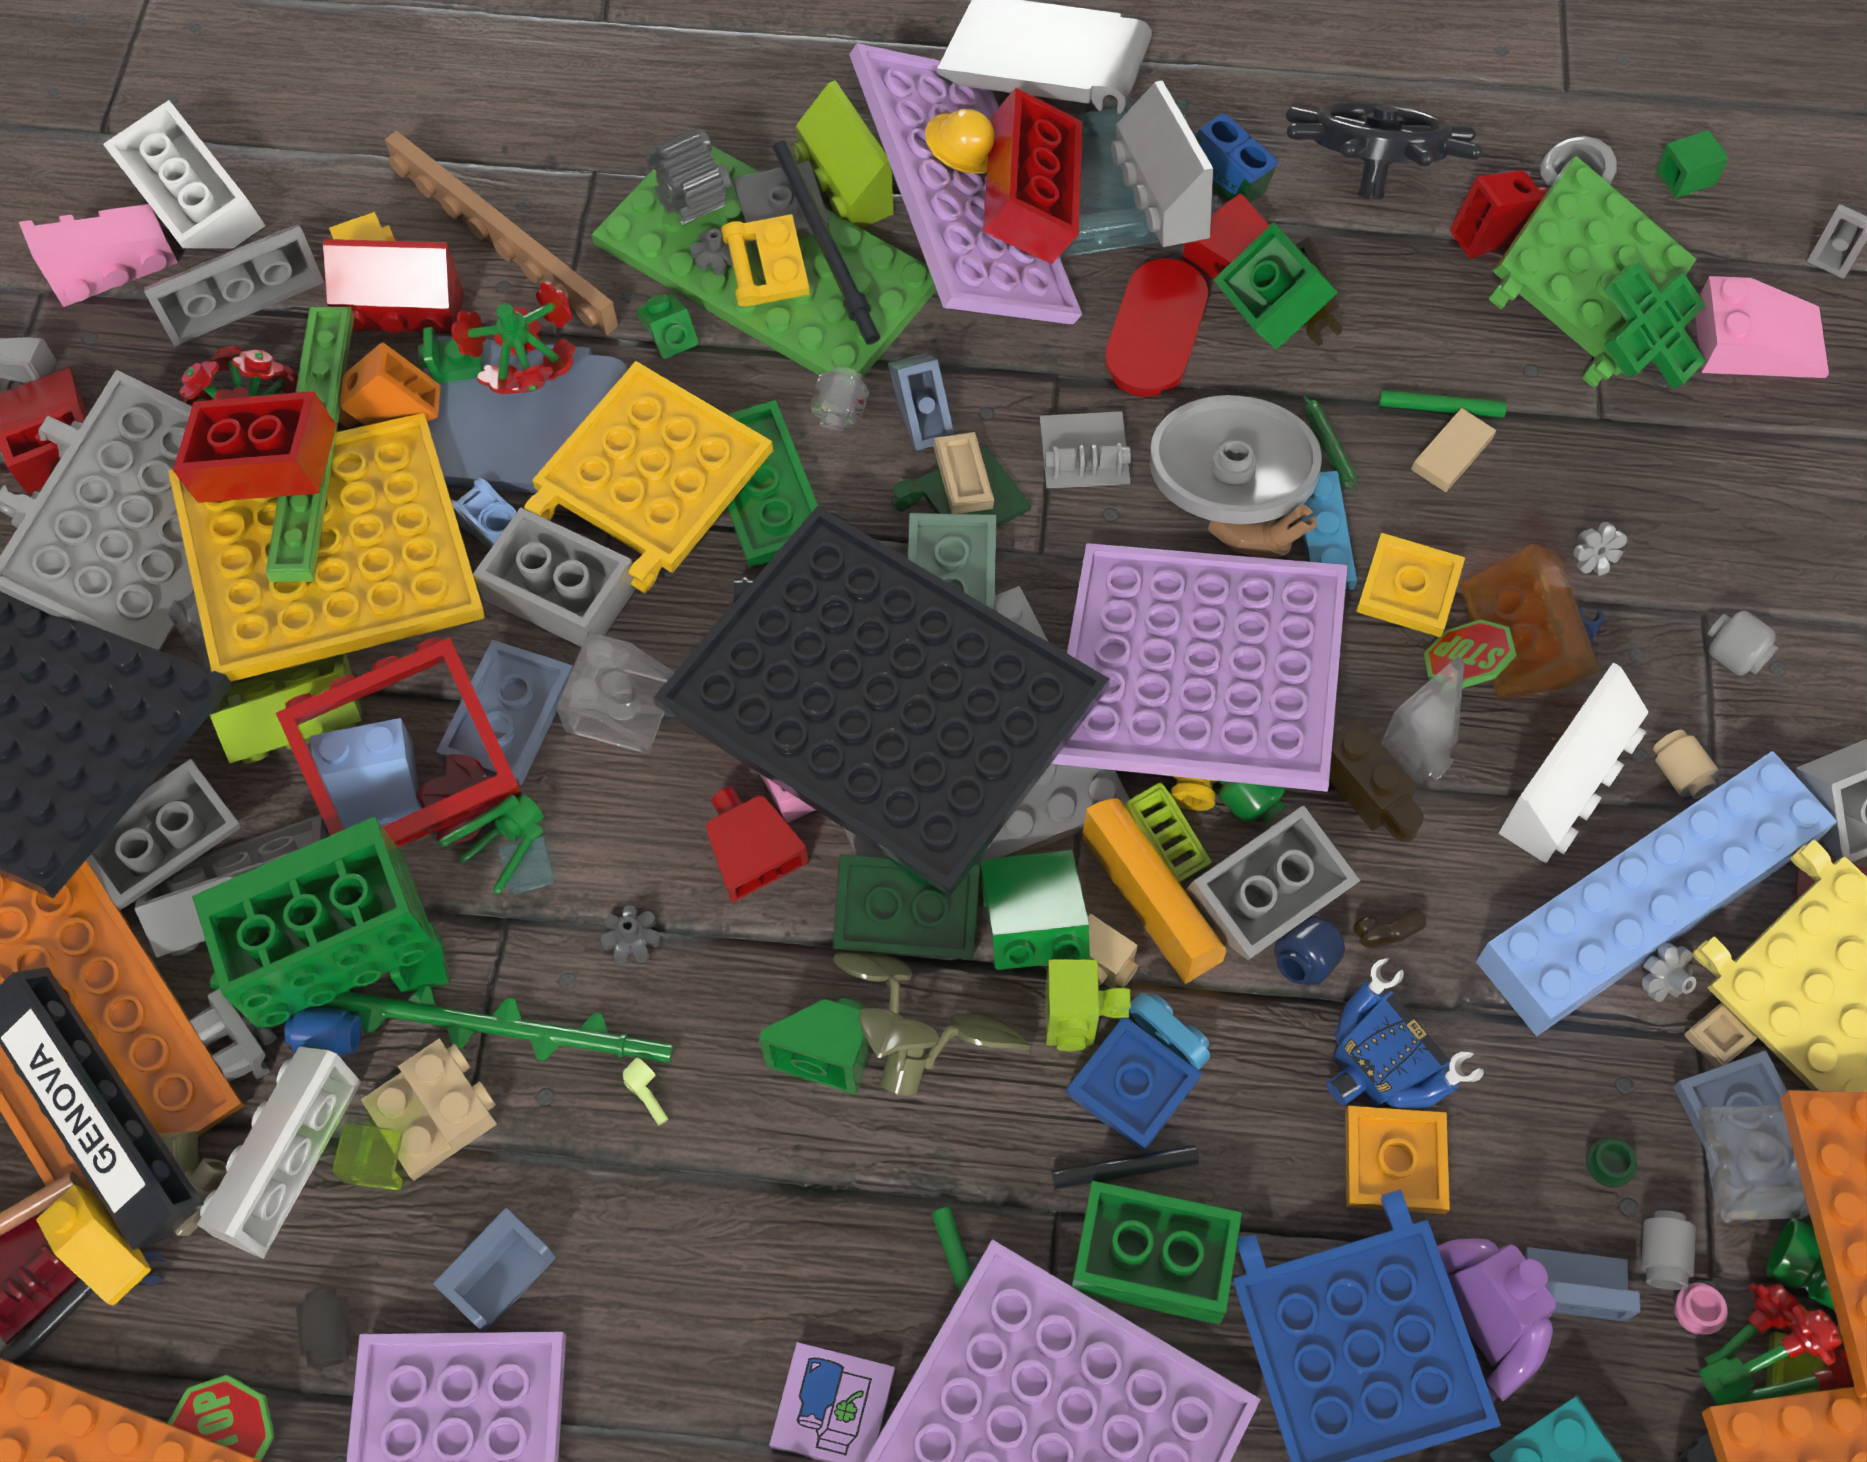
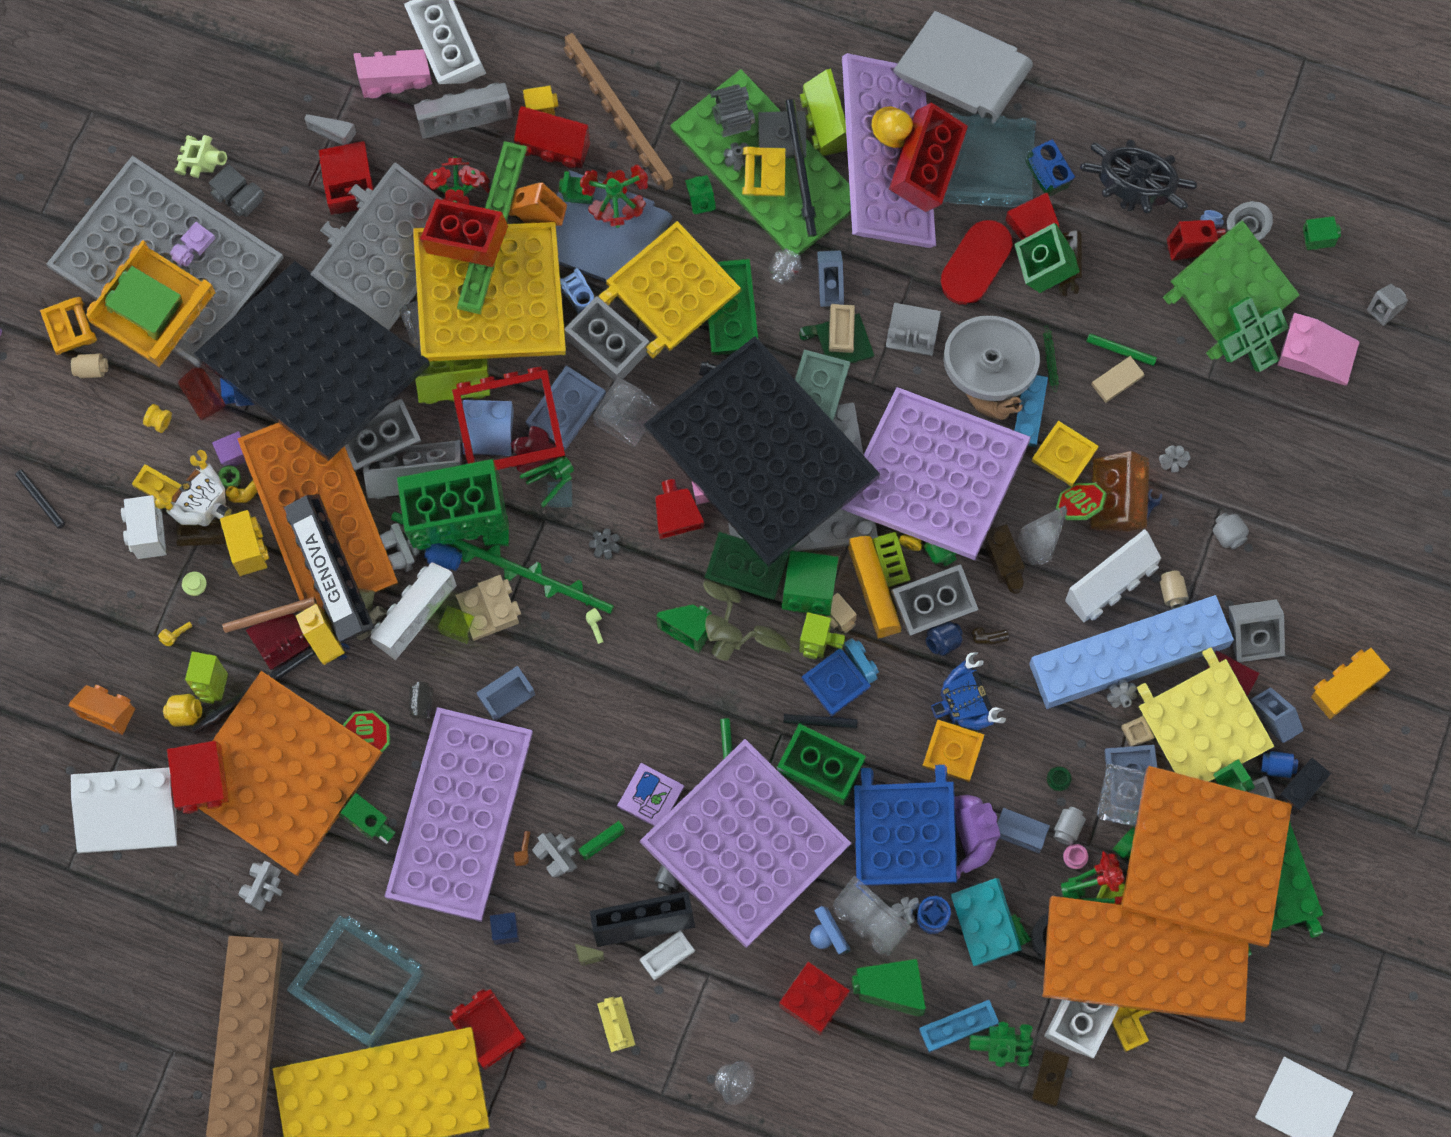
camera: 15 degrees right, 10 degrees up
light grey slope [1111,81,1213,247] -> none

